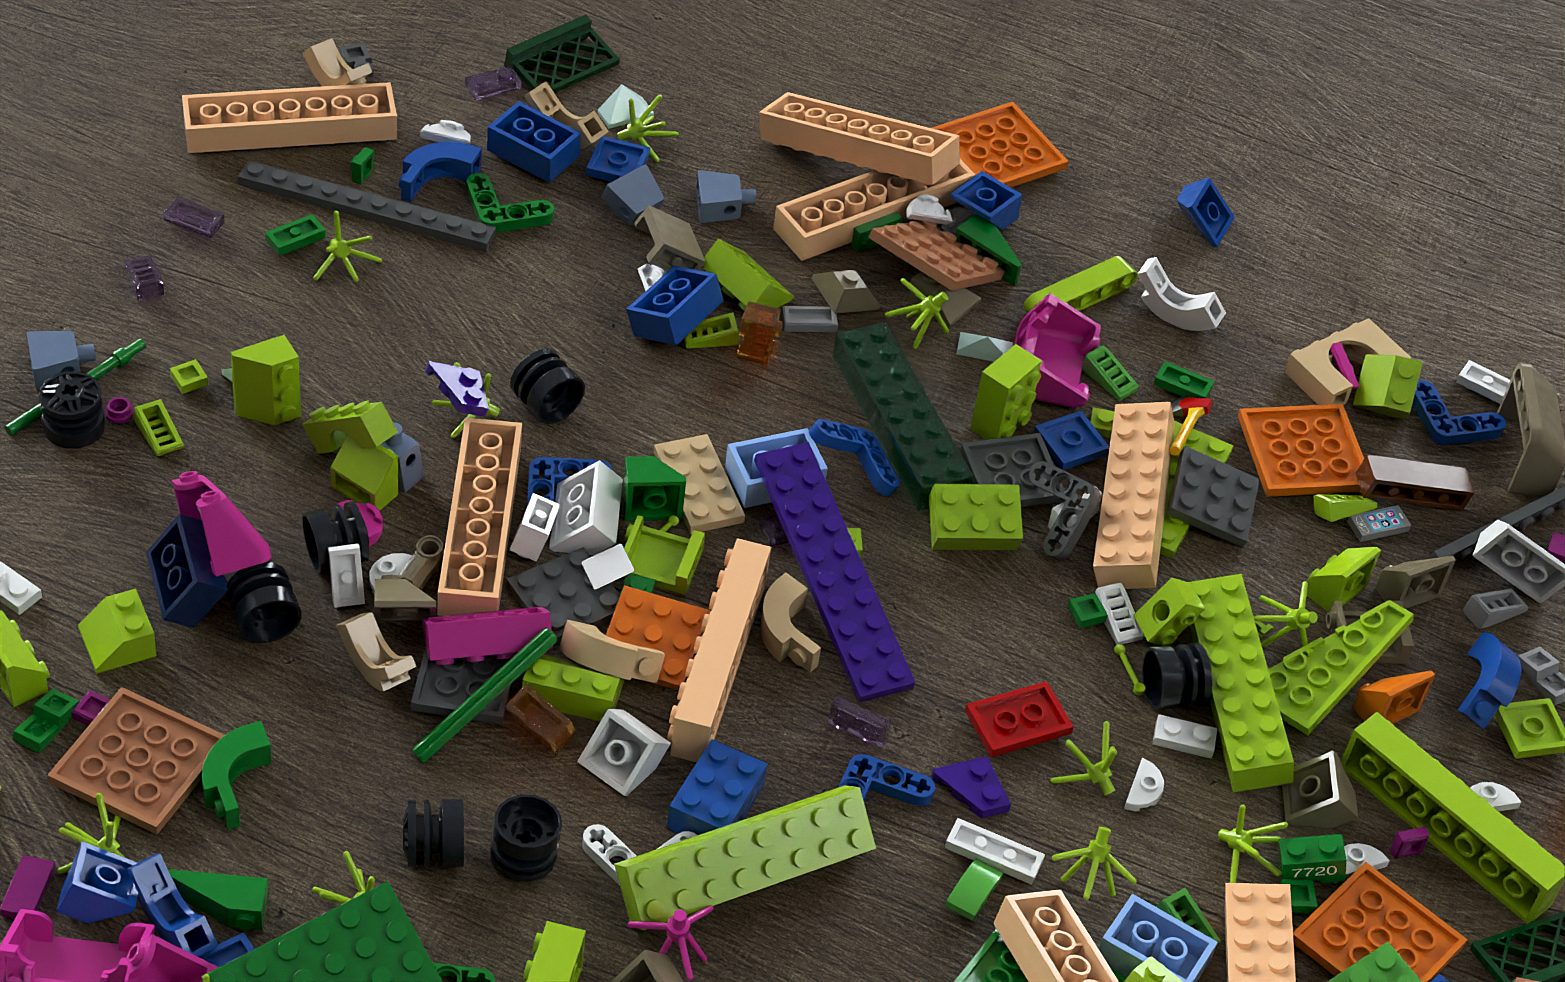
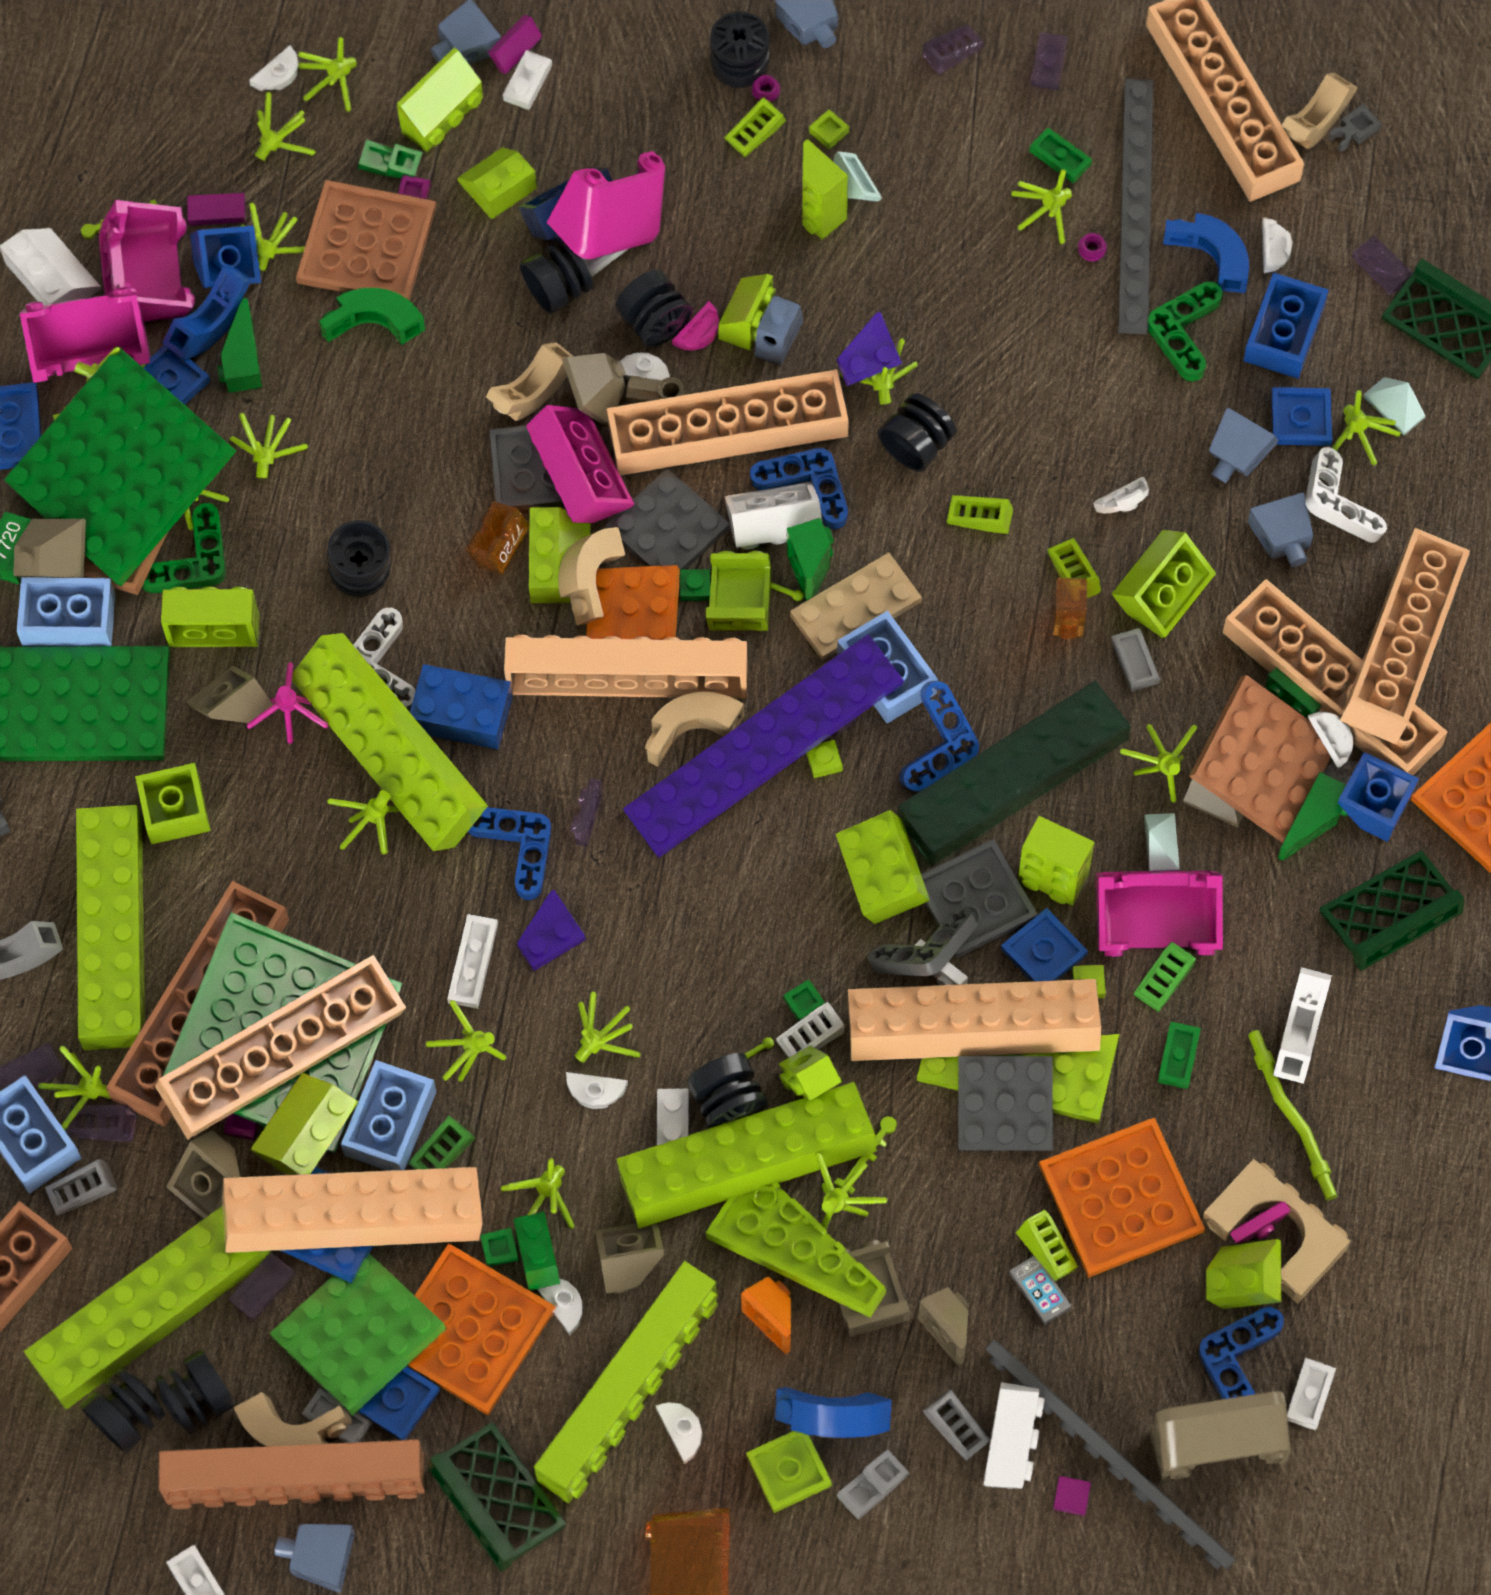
camera: 85 degrees right, 20 degrees up
green bar [4,339,146,436] -> none
lime arch [302,400,398,454] -> none
white plate [328,544,365,608] -> none
green plate [350,147,374,185] -> none
black wheel [403,799,464,869] -> none
green axle [412,628,557,762] -> none
white slope [510,493,560,562] -> none
tan arch [524,81,609,149] -> none
white slope [577,709,671,796] -> none
white sticker [582,544,634,589] -> none
blue brick [626,266,723,345] -> none
dark tan panel [634,205,706,271] -> none
dark tan slope [811,270,881,313] -> none
bright green slope [945,858,1004,921] -> none
red plate [965,681,1074,757] -> none
lime beam [1023,256,1138,313] -> none
piece [1169,397,1213,456] -> none
lime slope [1307,547,1381,612] -> none
reddish brown brick [1356,455,1475,511] -> none
magenta tile [1390,826,1430,859] -> none
none -> lime plant [327,790,399,854]
none -> lime slope [947,495,1013,534]
none -> magenta plate [1078,233,1107,261]
none -> lime bar [1248,1030,1337,1201]
none -> white beam [1305,447,1387,542]
none -> dark green fence [1320,850,1464,971]

